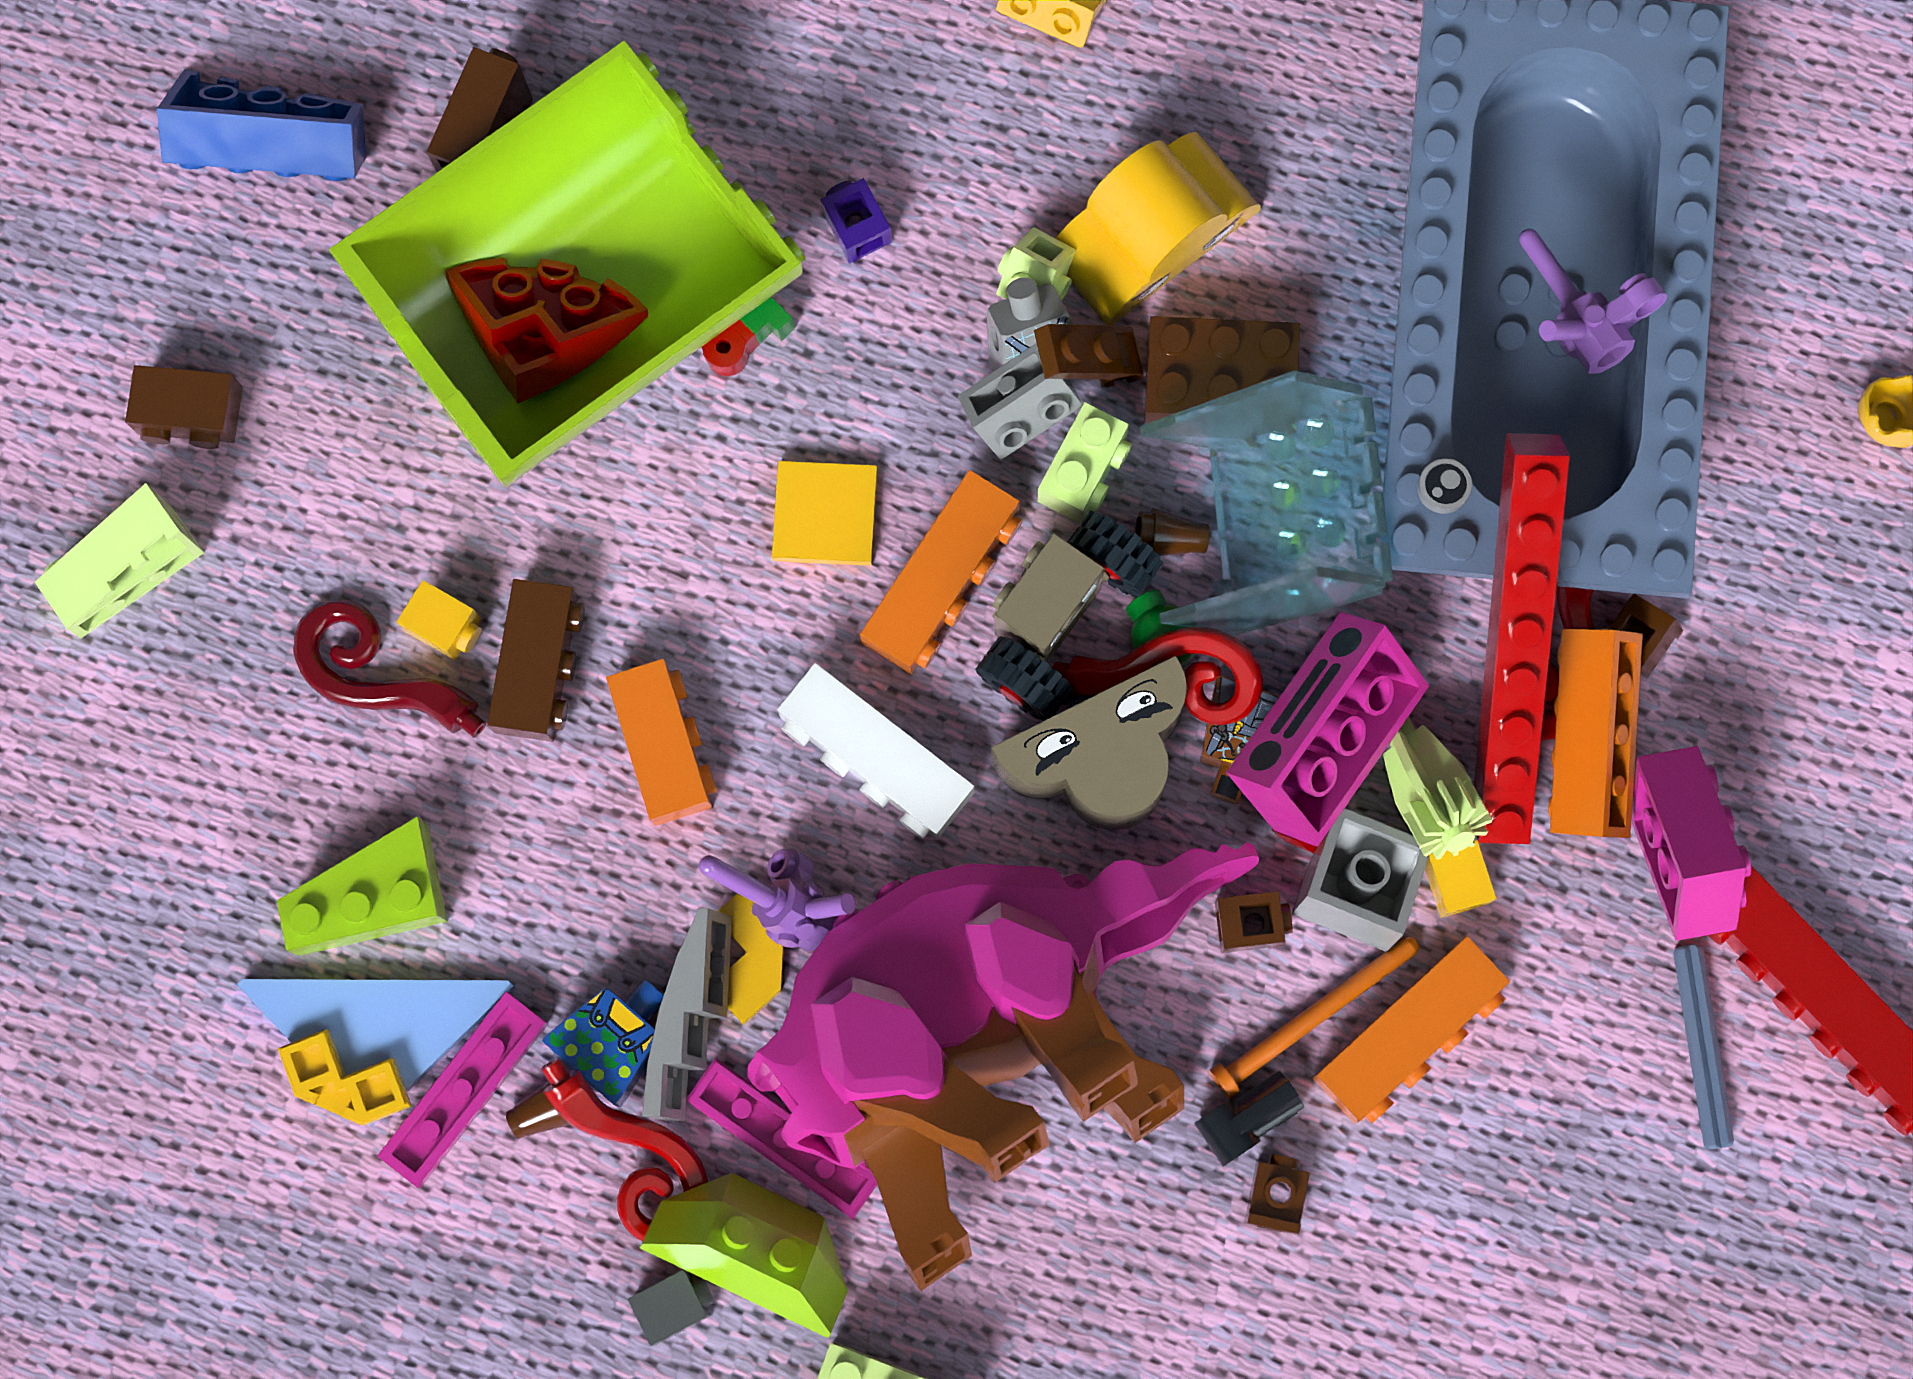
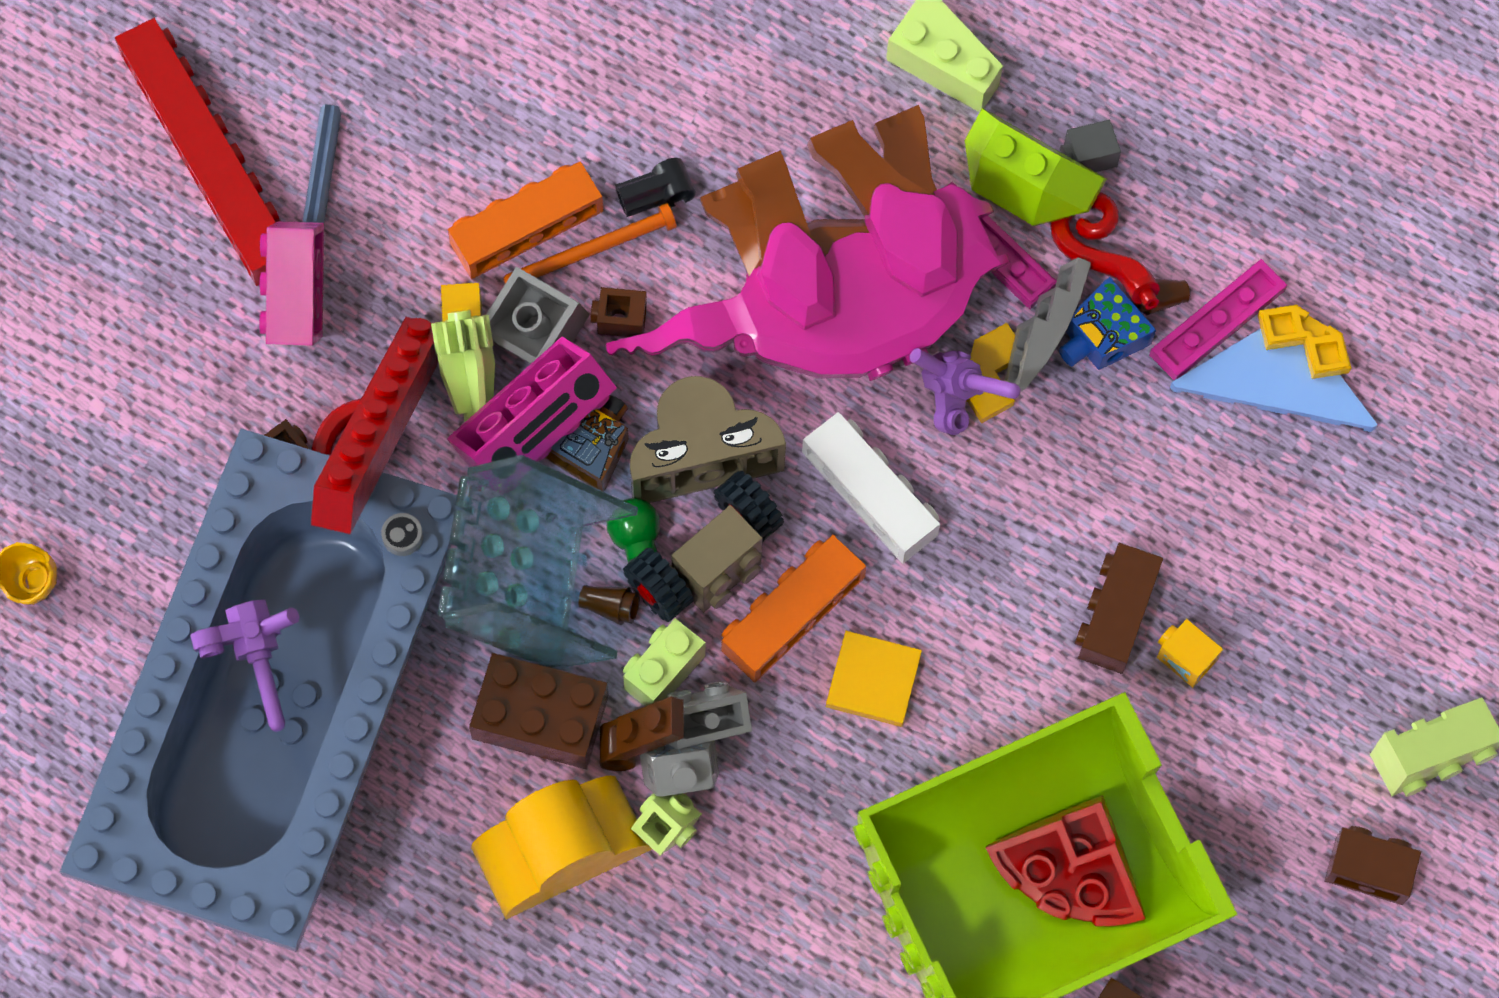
camera: 175 degrees left, 10 degrees down
lime wedge [276,816,448,956] -> none
dark red plant [293,599,487,738] -> none
orange brick [606,658,717,826] -> none
dark purple brick [820,178,892,264] -> none
red plant [1052,626,1264,725] -> none
reddish brown brick [1244,1154,1310,1235] -> none
orange brick [1548,629,1643,838] -> none

